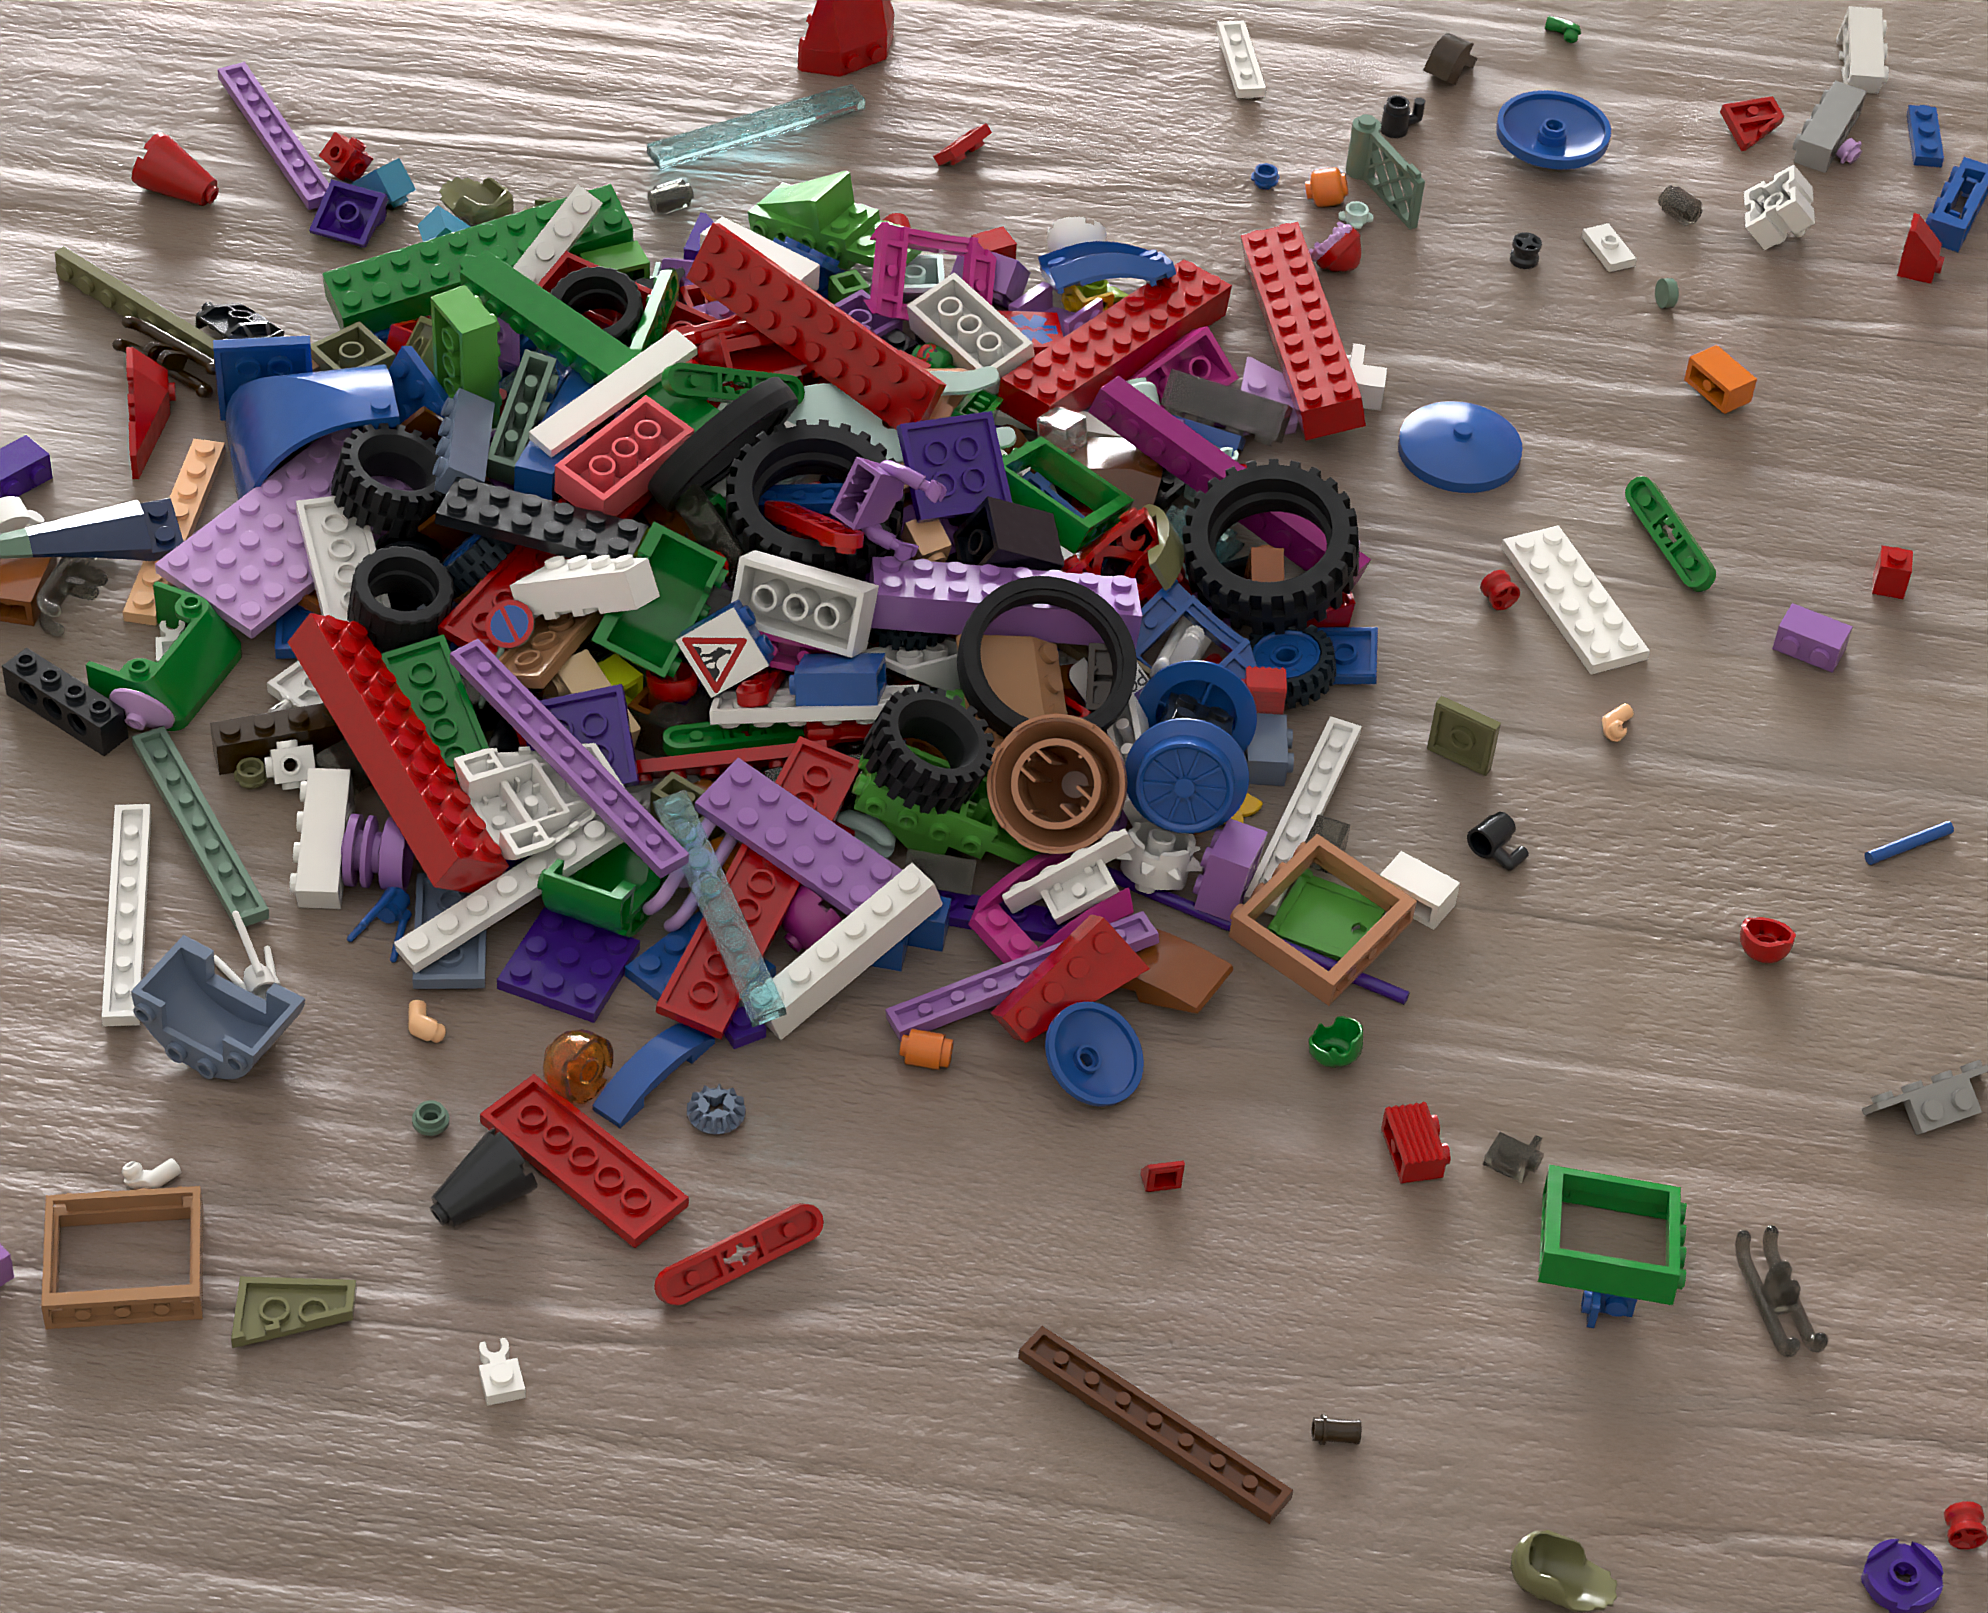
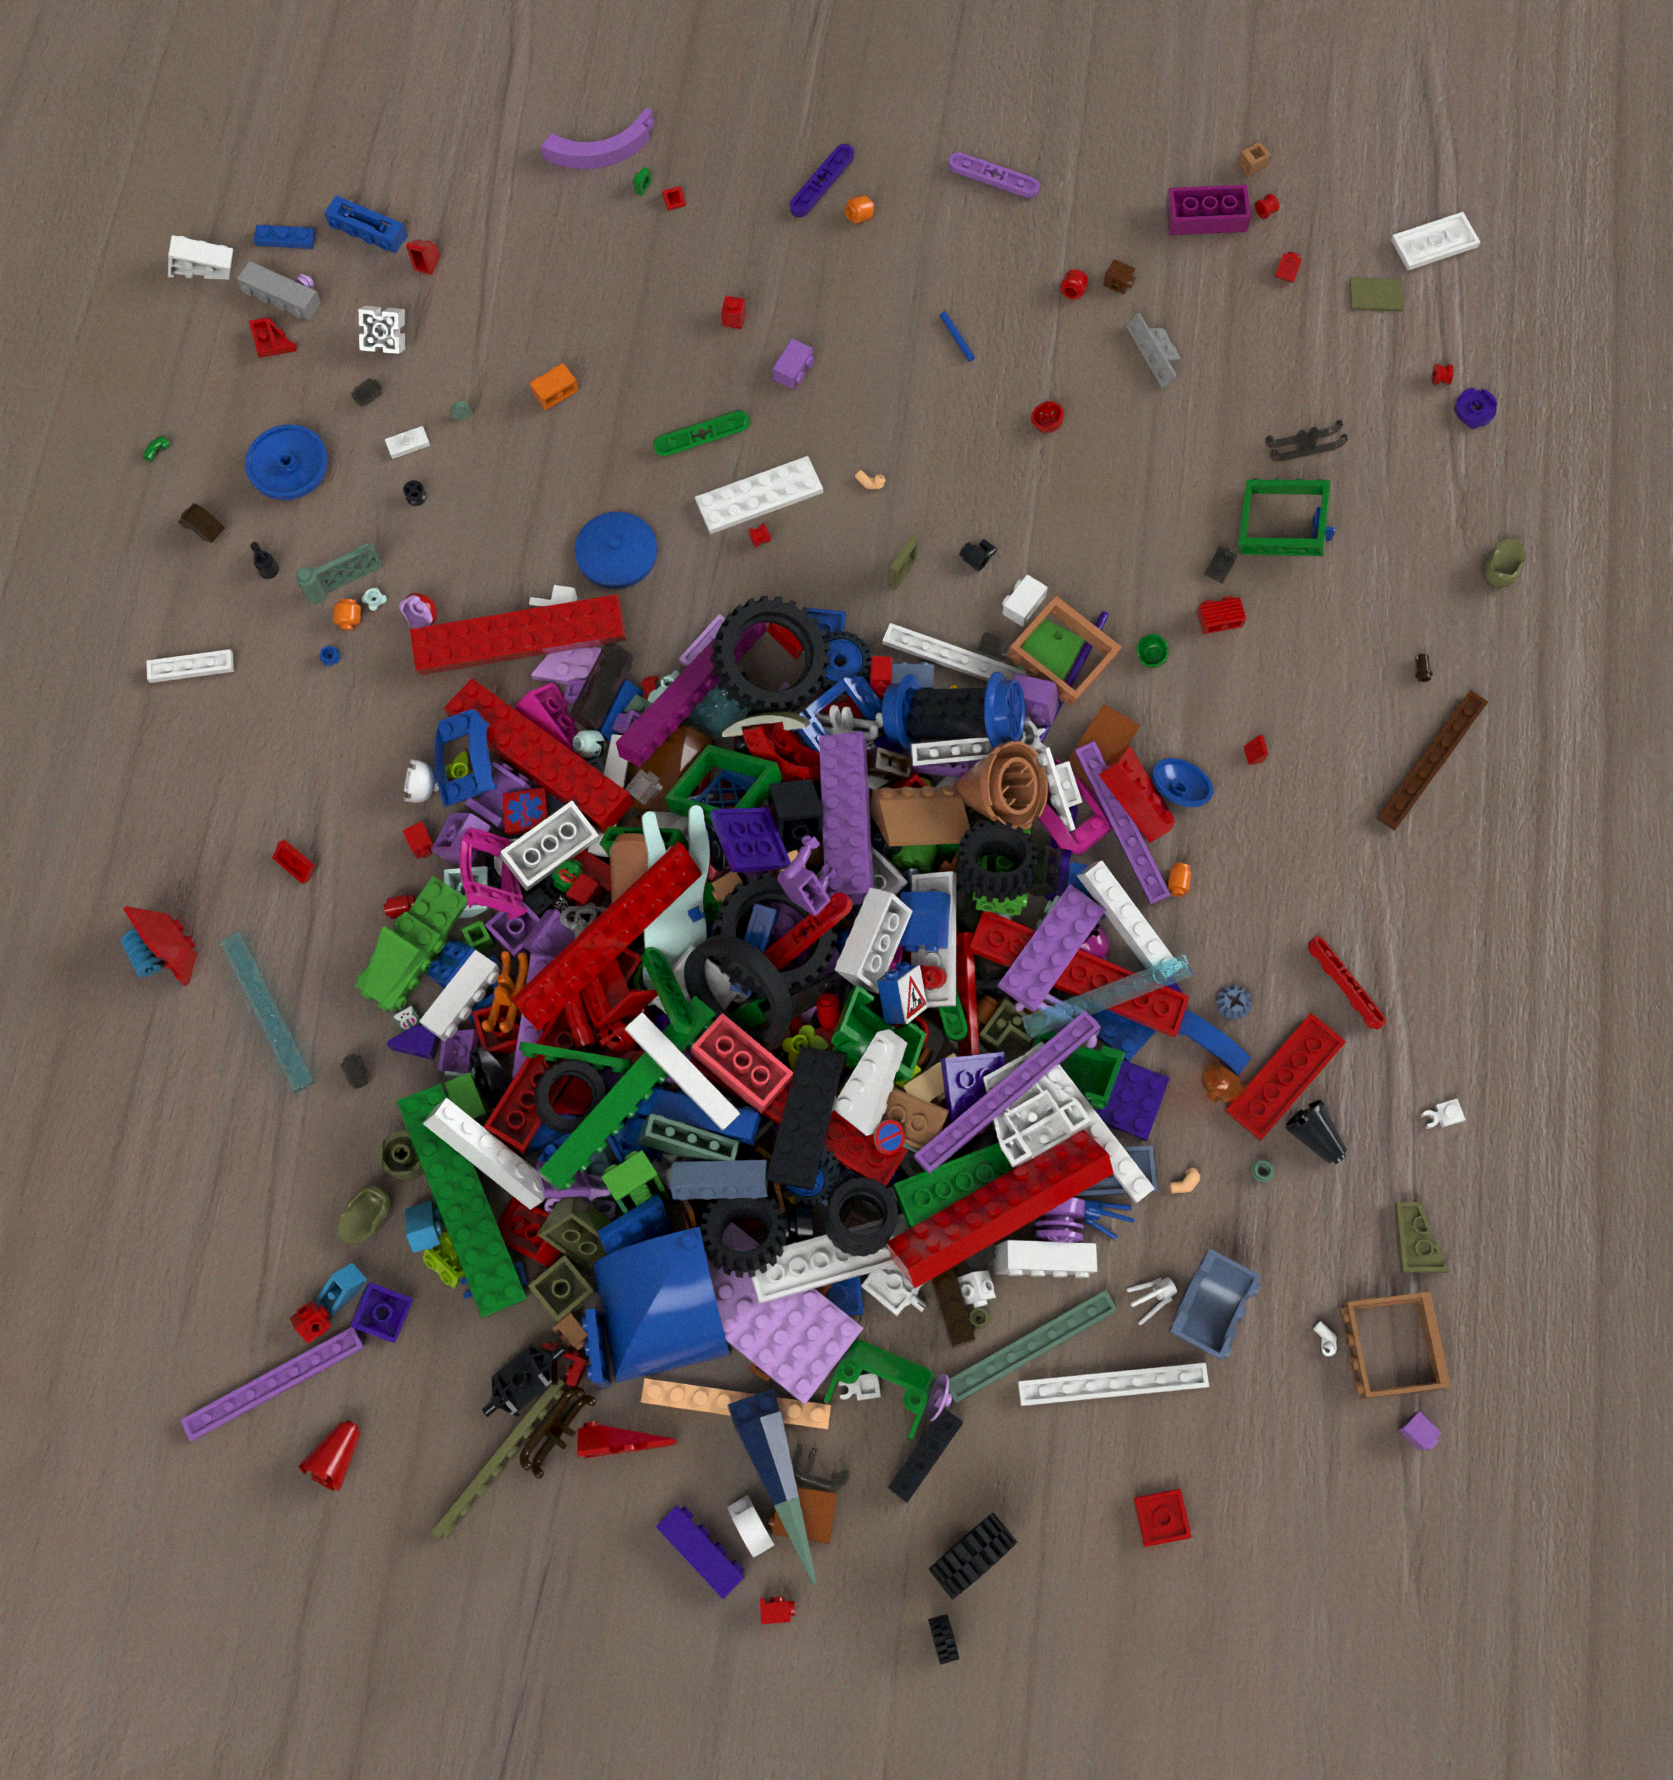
camera: 85 degrees left, 25 degrees up
black tyre [957,576,1137,738] -> none
dark orange slope [1243,545,1284,582] -> none

